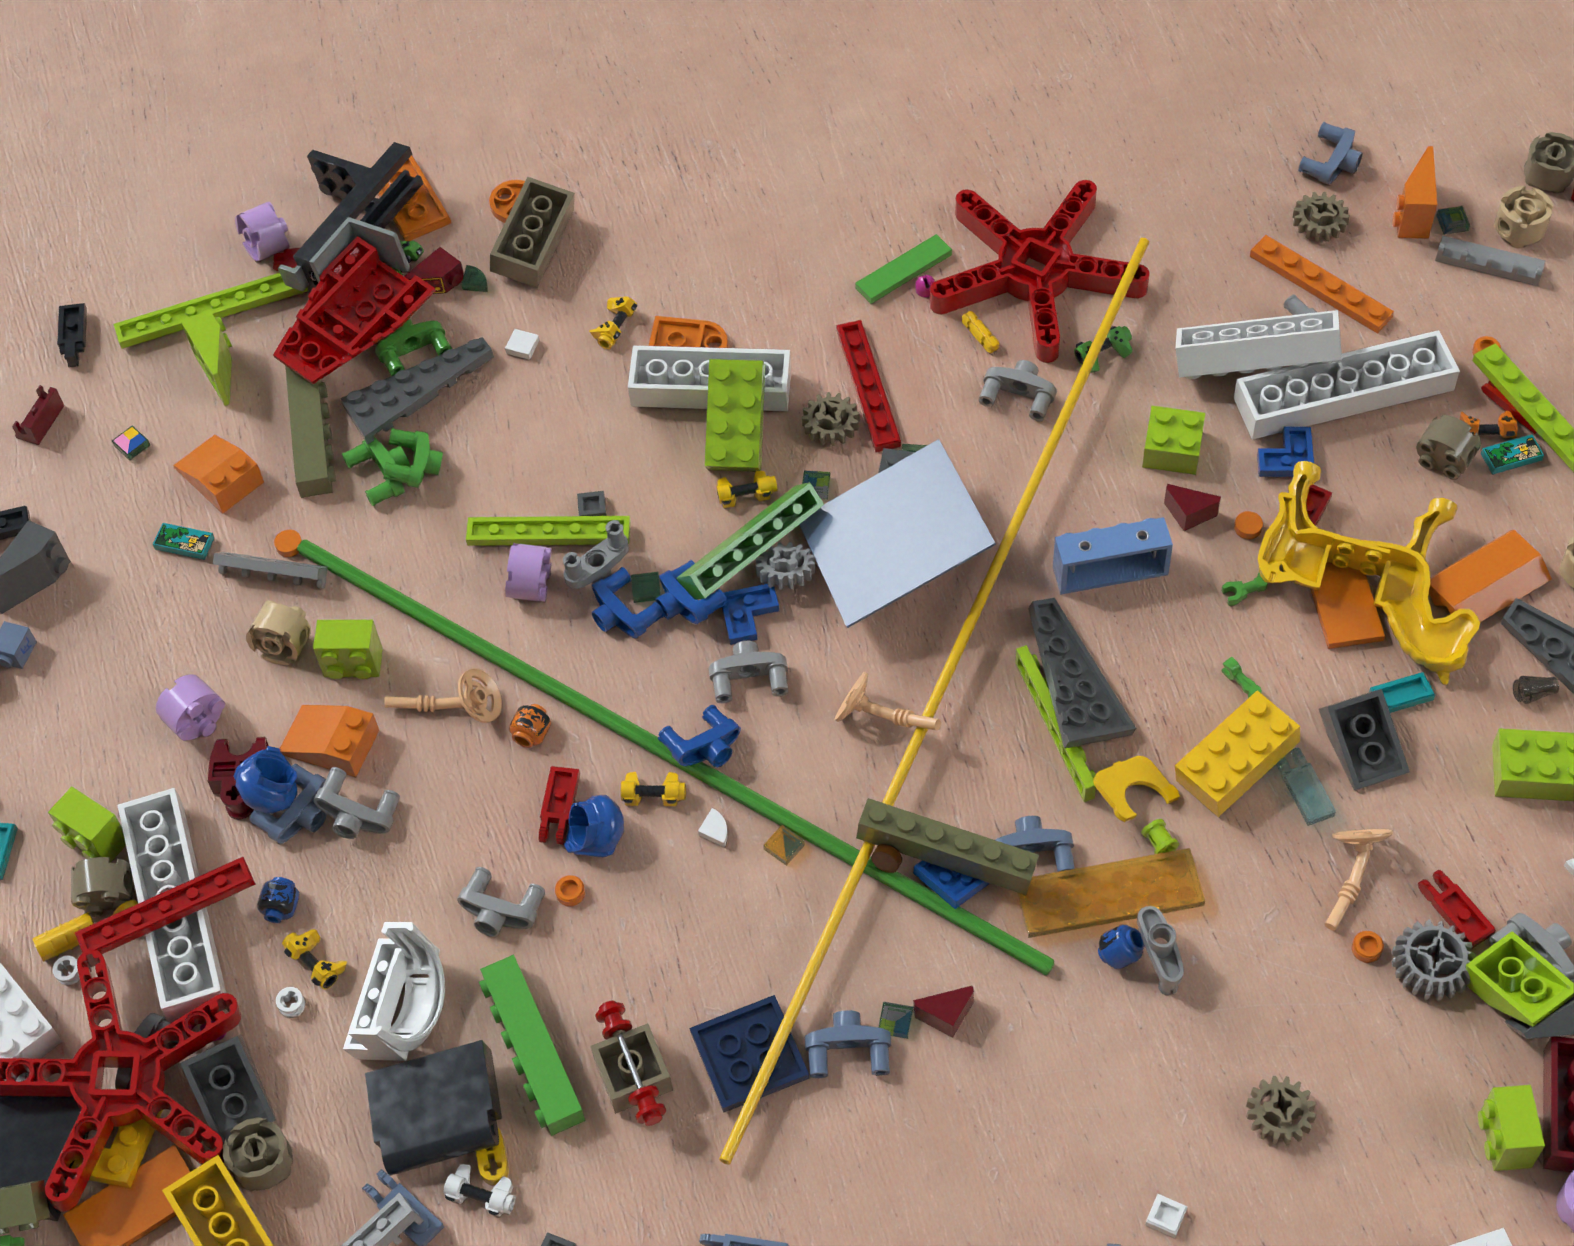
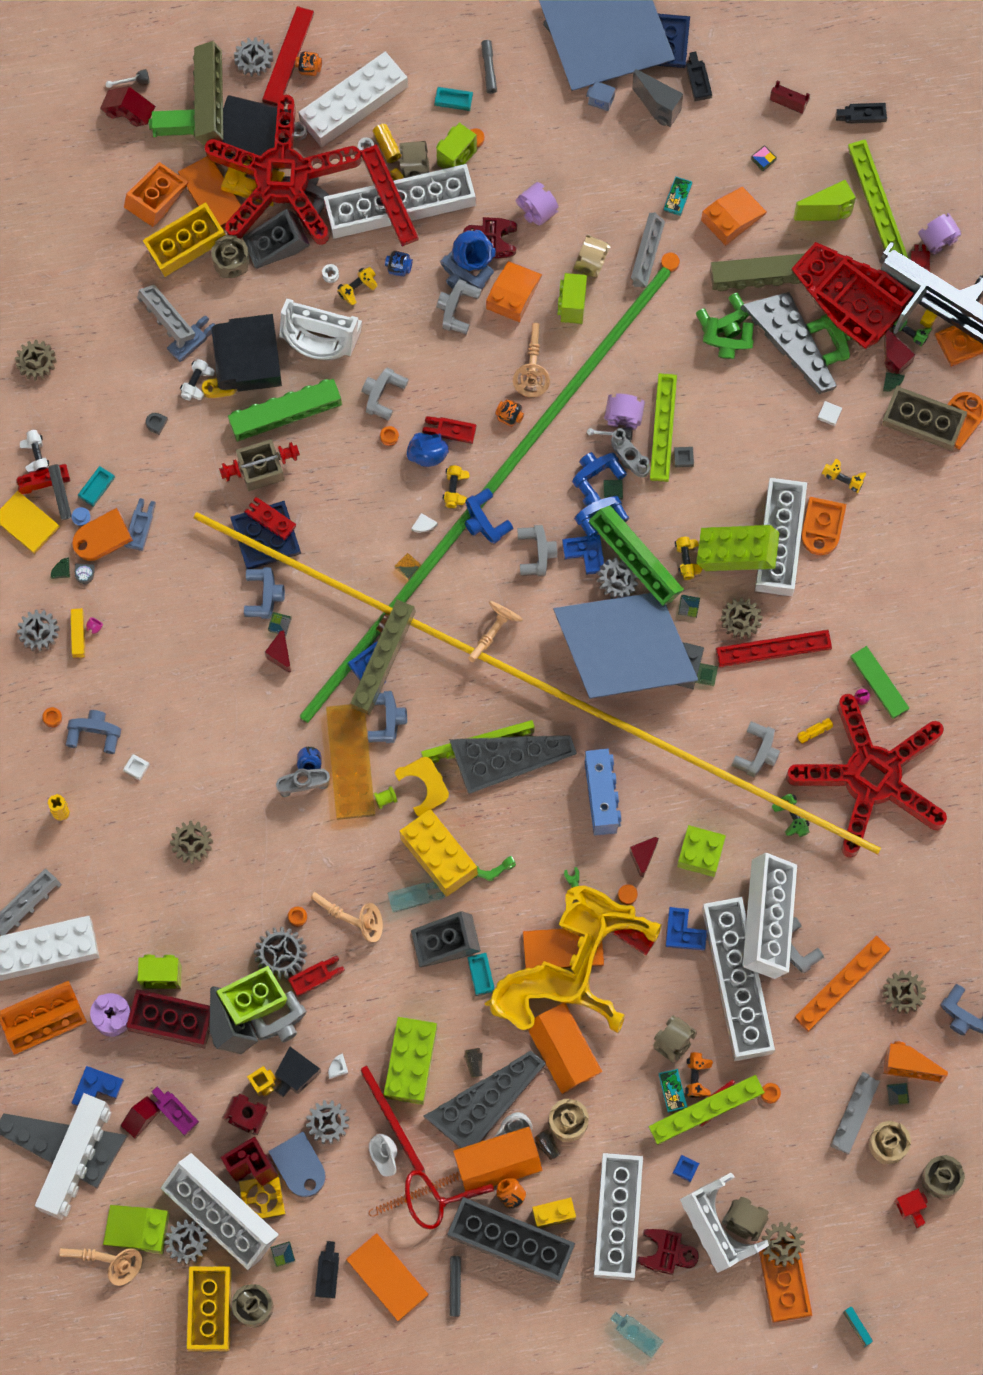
camera: 90 degrees right, 15 degrees up
none -> red hinge [244,497,296,540]
none -> hinge [587,427,632,442]

